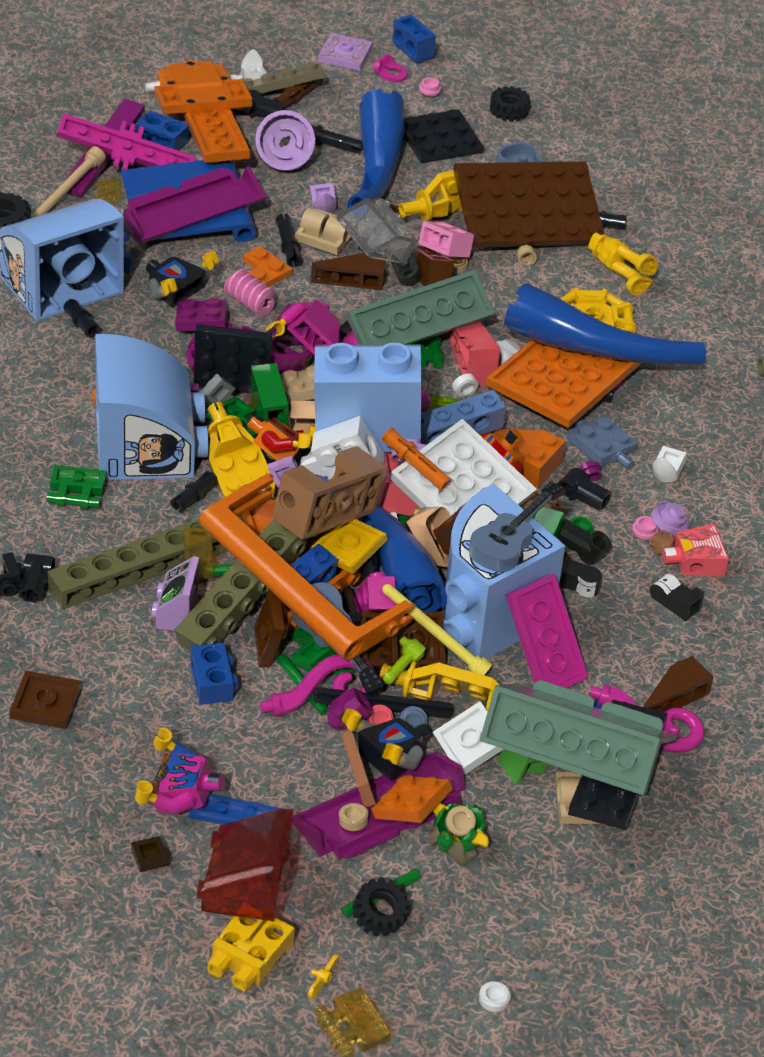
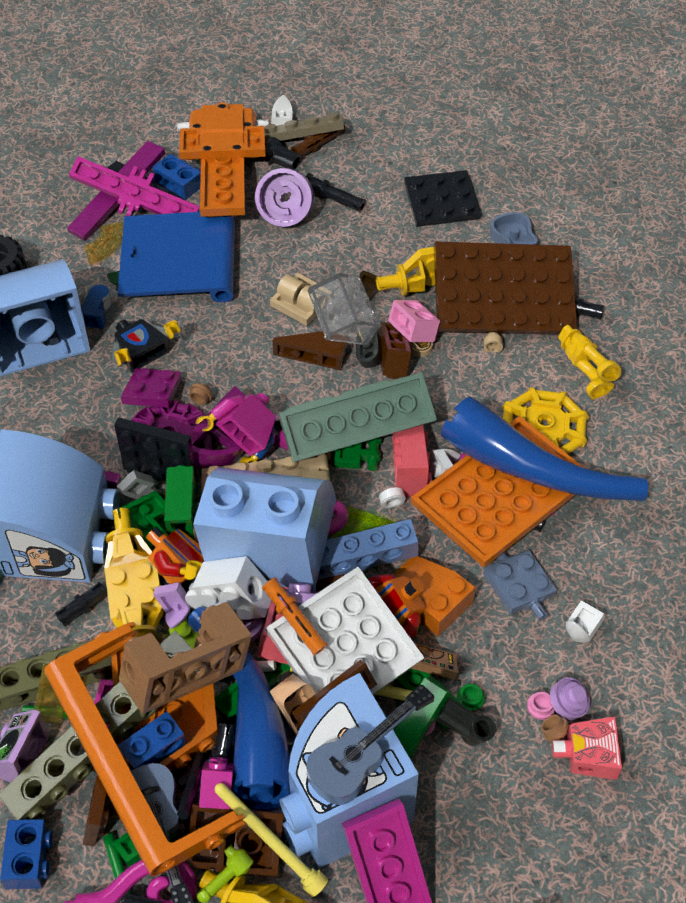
camera: 15 degrees right, 10 degrees up
tan piece [31,146,106,218] -> none
black pin [63,299,100,338] -> none
magenta slope [123,167,266,244] -> none
bright pink piece [223,269,275,317] -> none
orange plate [243,246,292,287] -> none
black pin [275,214,302,267] -> none
lavender plate [310,183,337,213] -> none
yellow plate [310,519,388,574] -> none
lavender plate [318,33,372,71] -> none
blue brick [347,89,405,216] -> none
dark pink piece [374,54,407,82] -> none
blue brick [392,14,436,63] -> none
bright pink plate [419,77,441,96] -> none
black tyre [490,86,530,122] -> none
black piece [557,468,612,510] -> none
pearl dark grey leg [559,558,602,598] -> none
magenta plate [579,461,602,482] -> none
pearl dark grey leg [650,574,704,622] -> none
none -> medium nougat plate [189,383,213,405]

